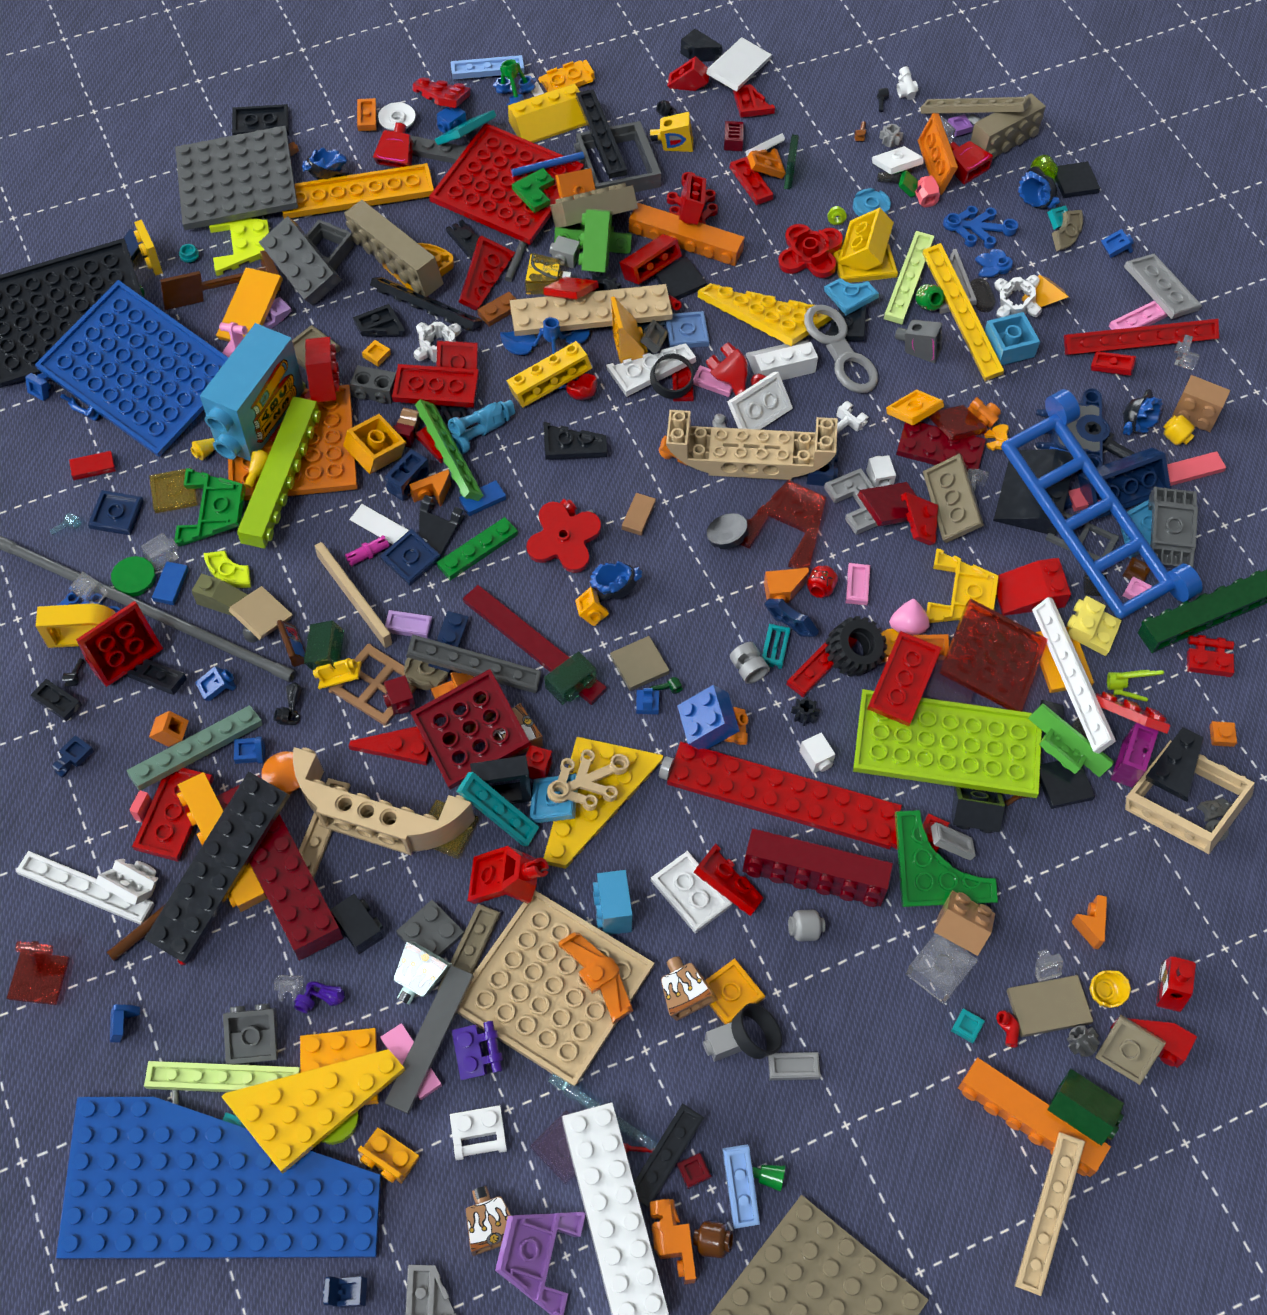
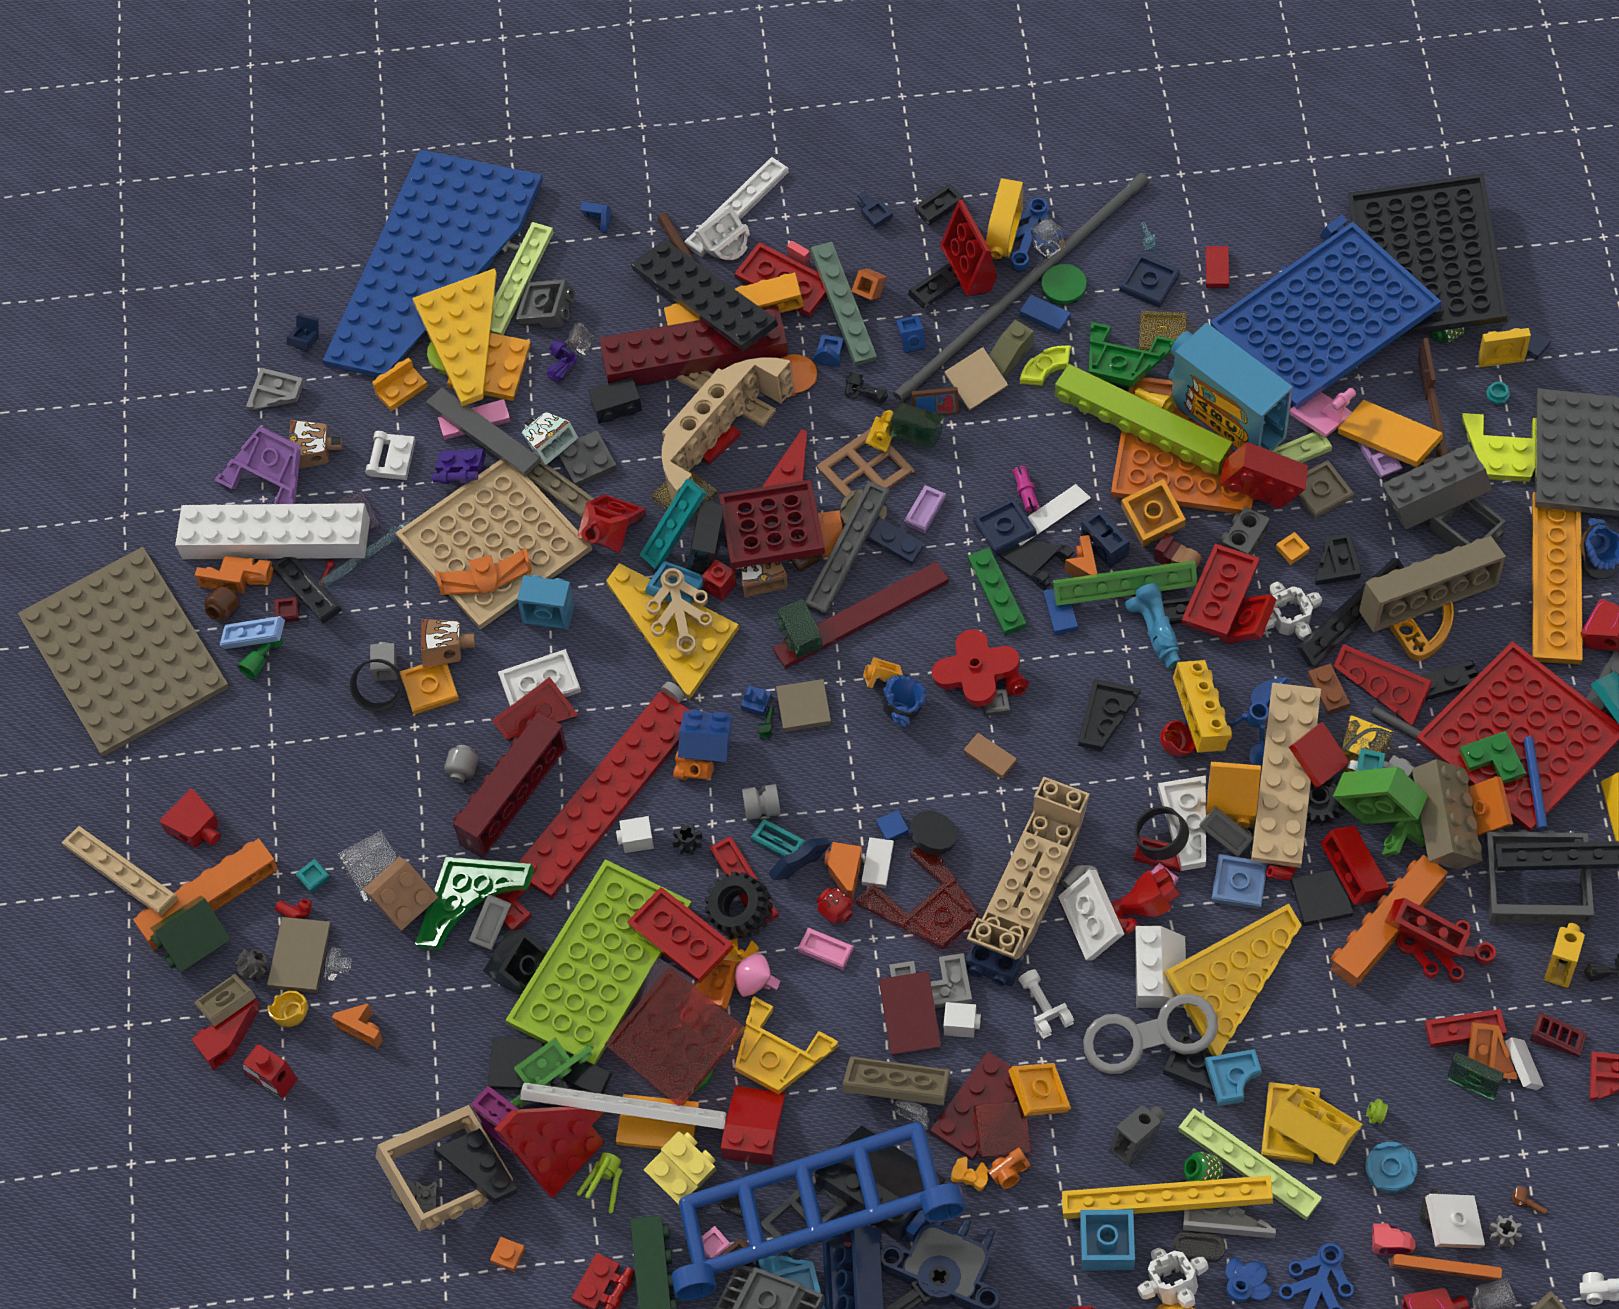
camera: 115 degrees right, 0 degrees up
clear red plate [7,941,70,1005] -> none
clear brick [141,532,179,571] -> none
tan tile [315,542,392,649] -> none
dark red brick [383,675,415,715] -> none
light grey tile [768,1052,820,1080] -> none
red plant [778,224,843,278] -> none
black hand [877,88,889,112] -> none
green tile [899,170,918,197] -> none
red wing [901,492,938,545] -> none
none -> red torso [159,788,221,848]
none -> white tile [861,837,894,889]
none -> blue tile [876,810,909,841]
none -> teal tile [1356,748,1385,771]

